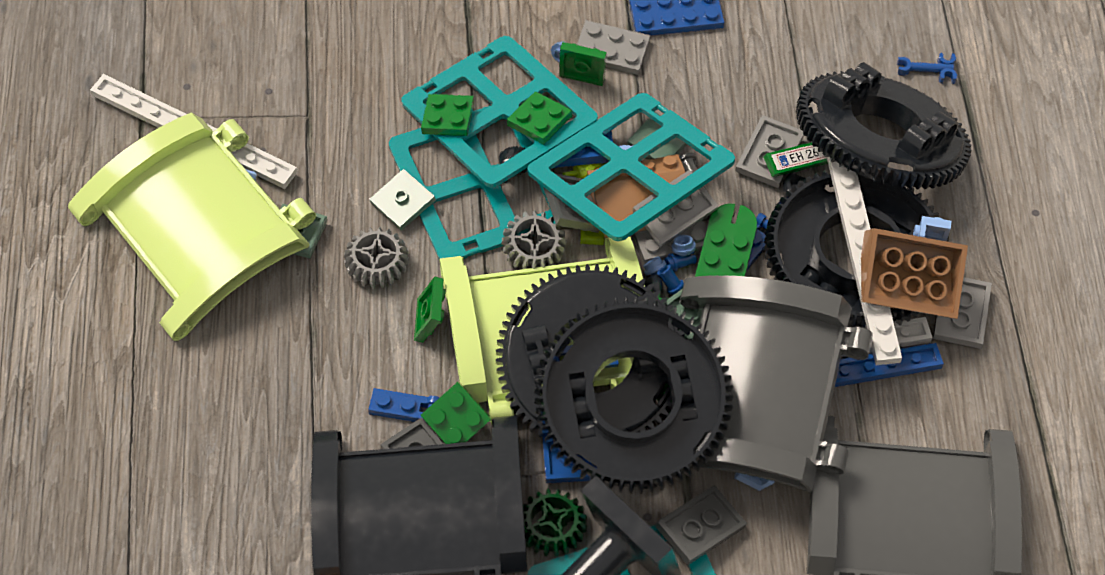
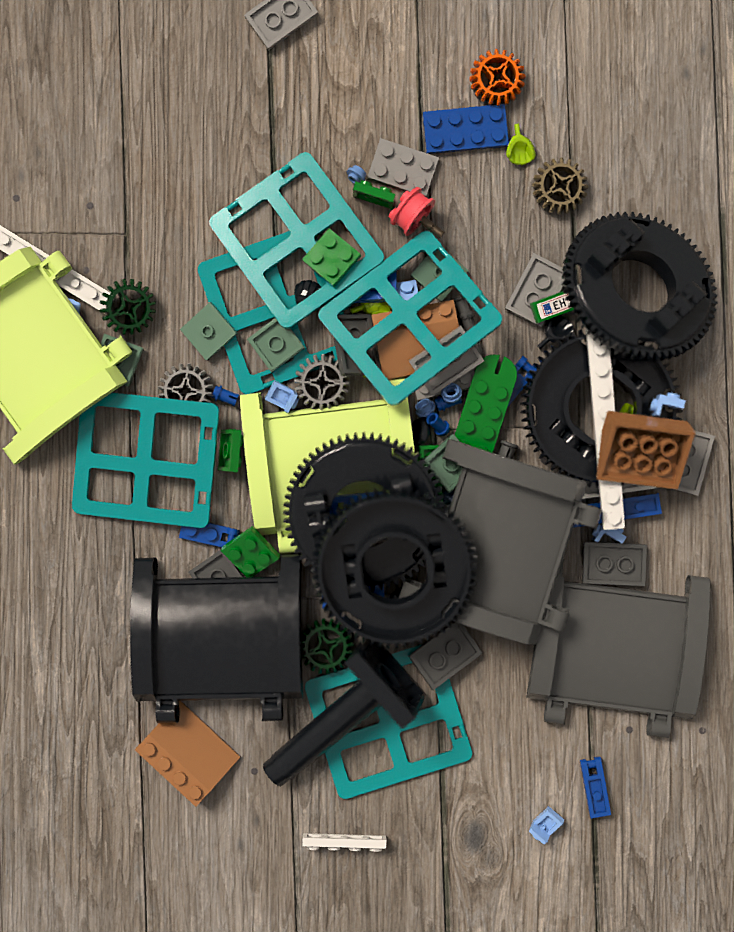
camera: 10 degrees right, 30 degrees up
green plate [421,94,474,136] -> none
blue bar [897,53,957,84] -> none
none -> teal window [72,393,220,528]
none -> dark green gear [99,279,156,335]
none -> blue pin [212,385,239,407]
none -> sand green plate [247,318,305,373]
none -> light blue bracket [265,380,299,413]
none -> coral wheel [388,187,445,238]
none -> lime piece [506,124,536,165]
none -> dark tan gear [532,158,588,215]
none -> dark grey plate [582,542,647,586]
none -> light blue bracket [592,524,626,544]

